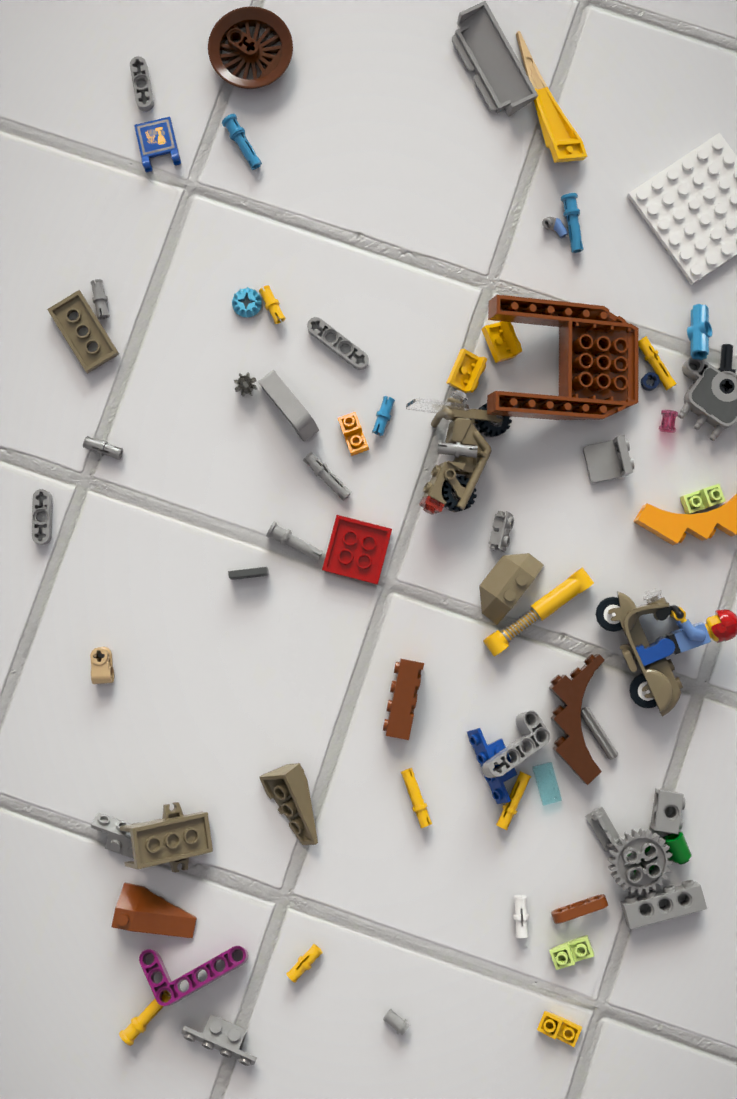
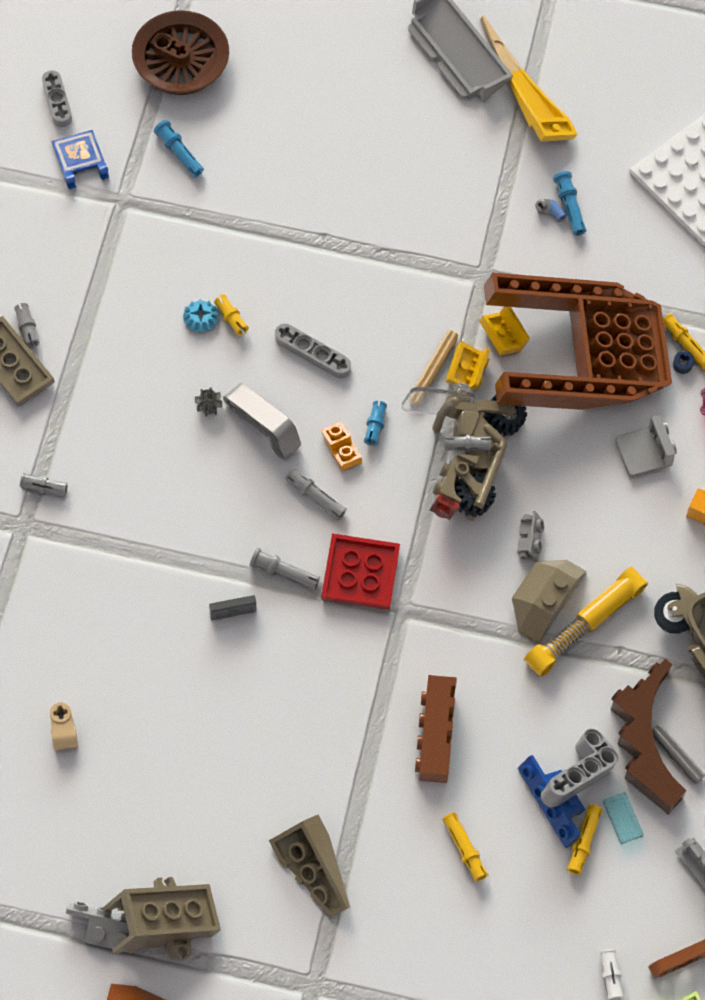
camera: 10 degrees left, 20 degrees down
none -> tan axle [409,330,458,405]

